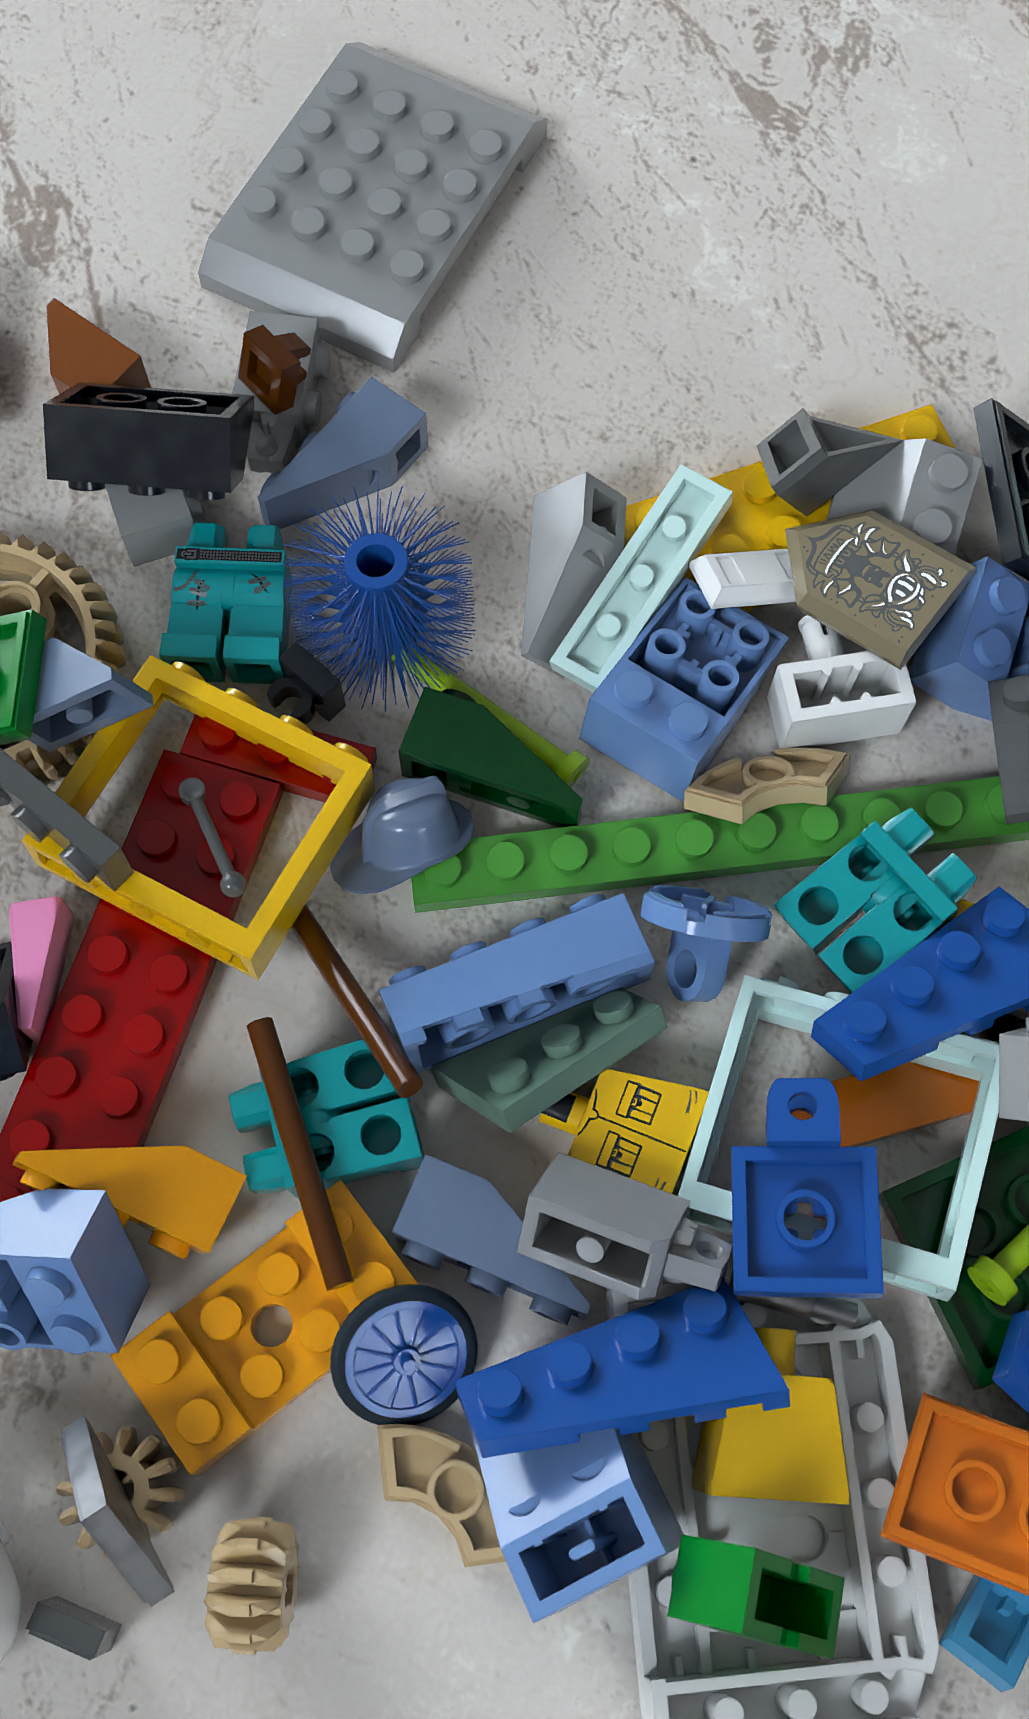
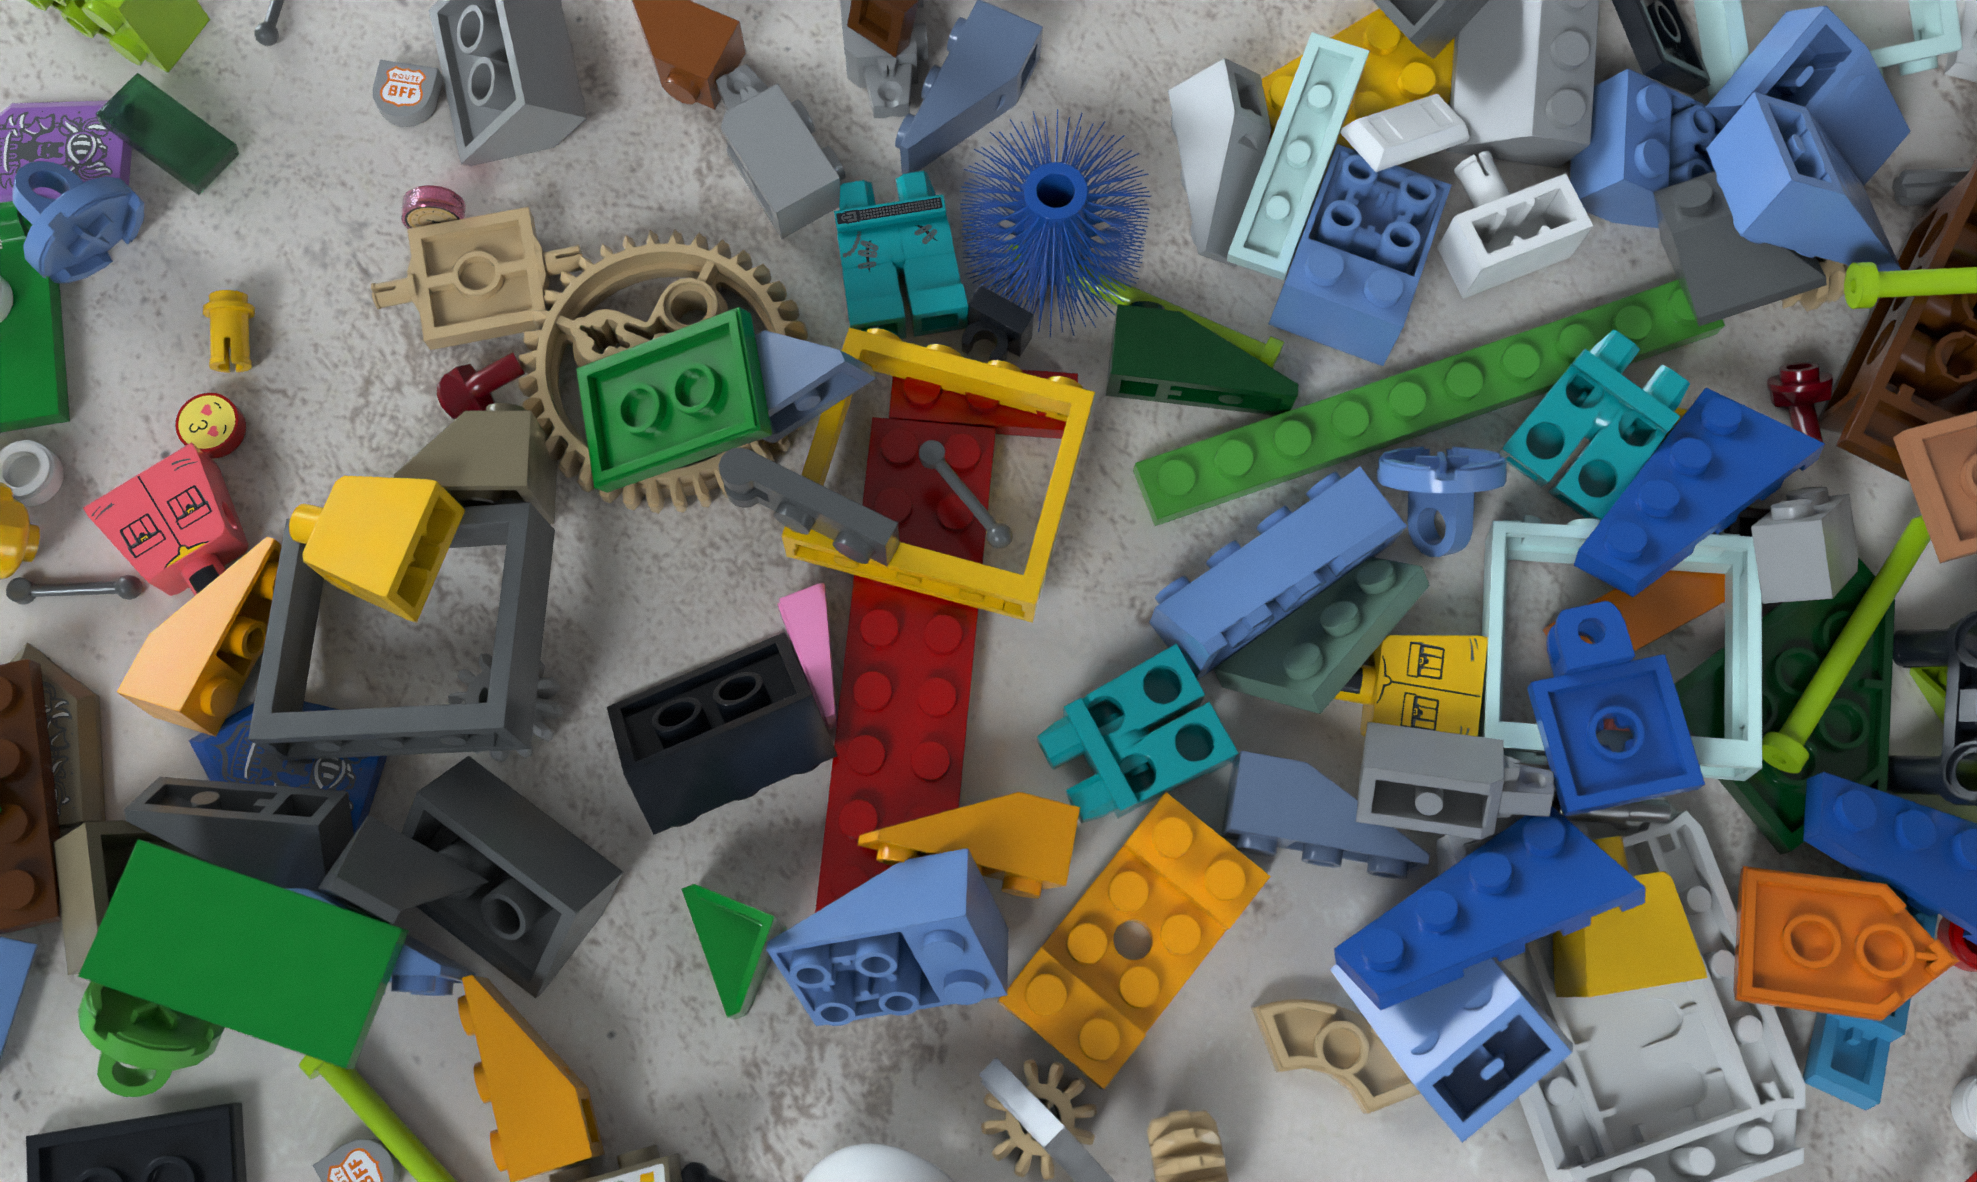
camera: 15 degrees left, 5 degrees up
black slope [43,382,254,500] -> none
reddish brown bar [246,1017,354,1291] -> none
reddish brown bar [291,904,423,1098] -> none
sand blue piece [330,776,475,894] -> none
wheel [330,1284,478,1425] -> none
green brick [667,1534,845,1660] -> none
tan tile [684,748,851,824] -> none
dark tan tile [785,510,977,670] -> none

